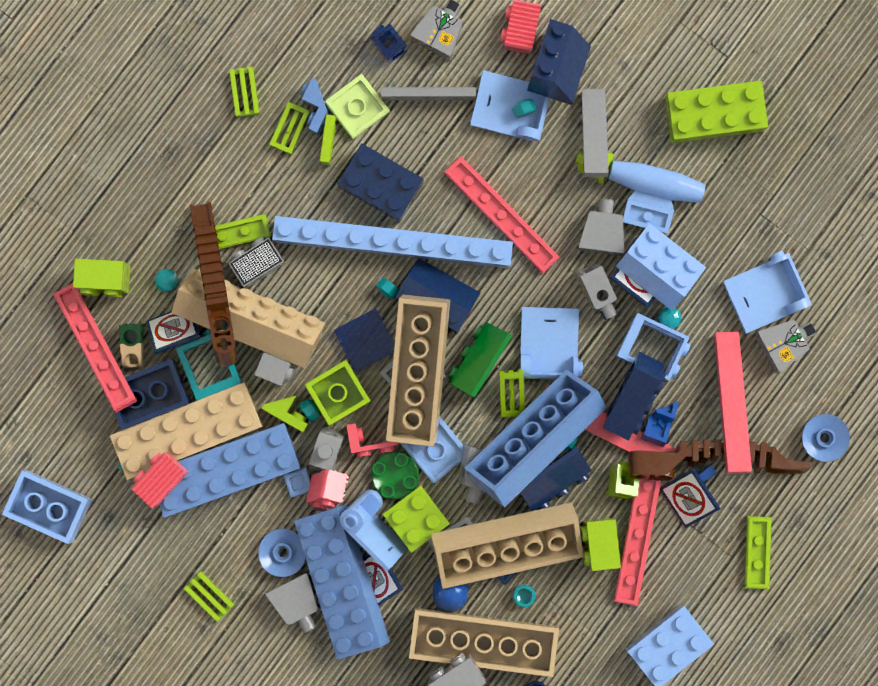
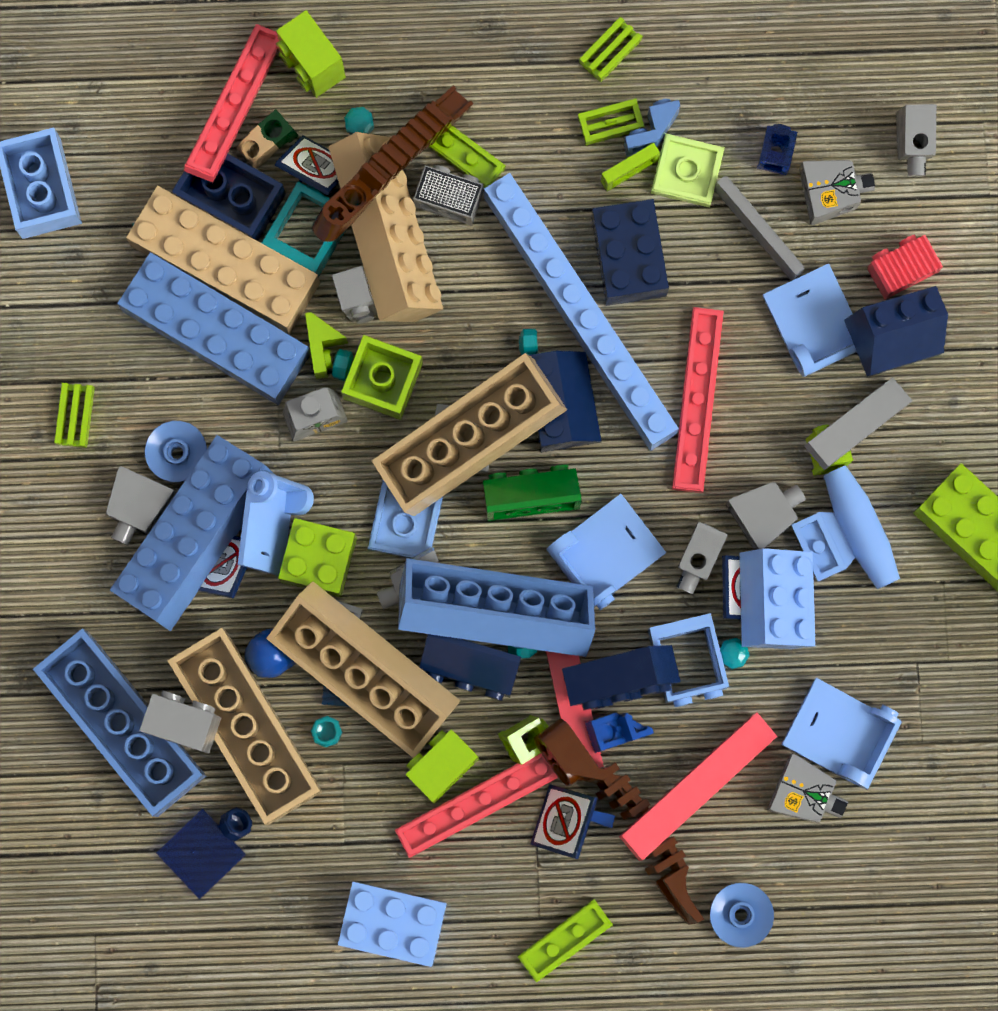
camera: 55 degrees right, 5 degrees down
coral brick [131,452,189,508] -> none
light blue tile [283,468,311,498] -> none
coral brick [306,469,349,511] -> none
clear blue tile [334,308,395,372] -> none
coral bracket [346,423,399,457] -> none
green dish [371,452,419,499] -> none
lime tile [499,369,525,417] -> none
teal tile [512,99,537,118] -> none

